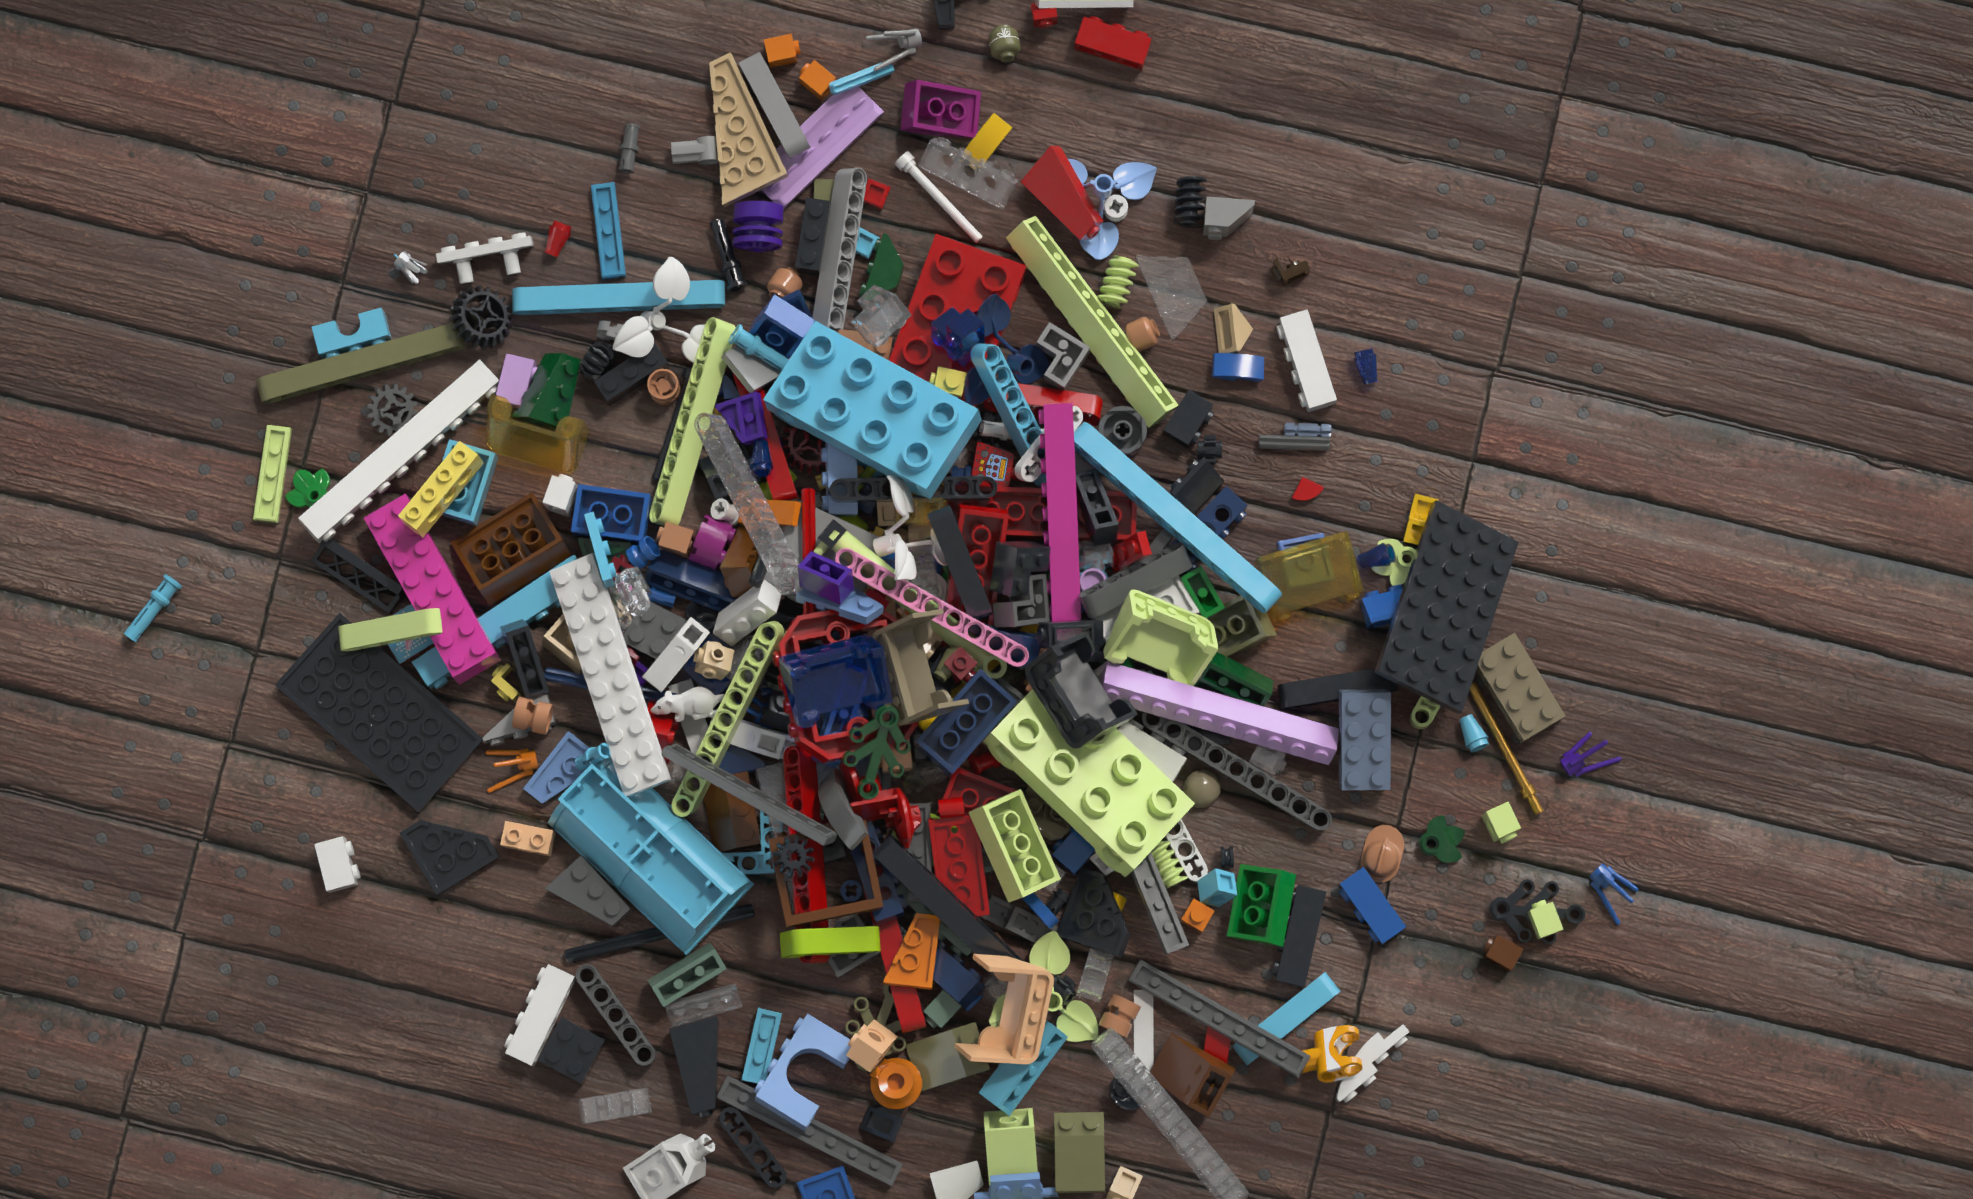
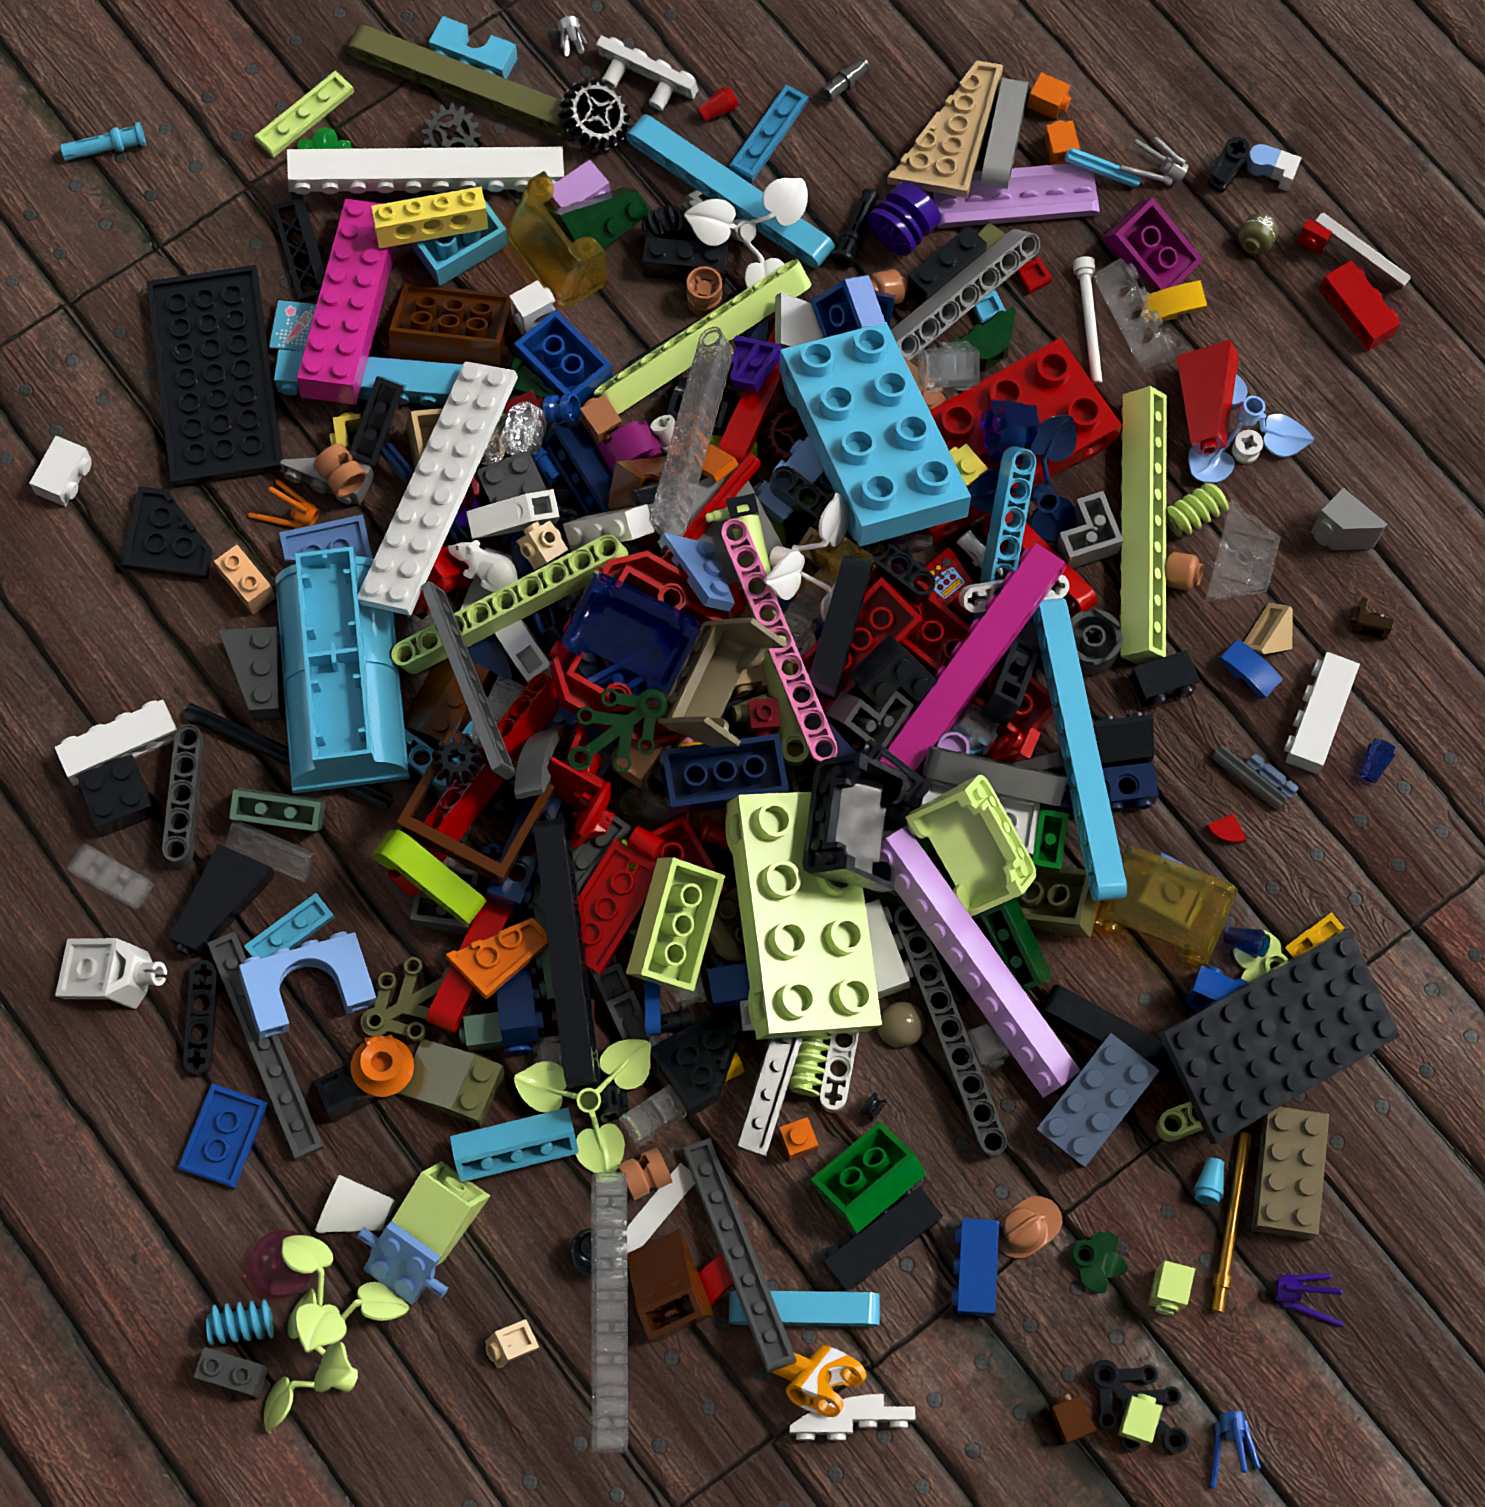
camera: 35 degrees right, 10 degrees down
yellowish green beam [338,608,443,651] -> none
medium azure pin [575,743,611,771] -> none
medium azure plate [584,512,617,588] -> none
light grey piece [671,136,719,165] -> none
medium azure pin [728,324,789,372] -> none
clear blue cone [749,439,774,477] -> none
dark purple brick [797,551,854,605] -> none
light nougat brick [846,1020,898,1072] -> none
light nougat windscreen [954,954,1054,1064] -> none
olive slope [1054,1112,1105,1193] -> none
black piece [1173,176,1207,229] -> none
black gear [1197,435,1222,465] -> none
medium azure brick [1197,868,1237,907] -> none

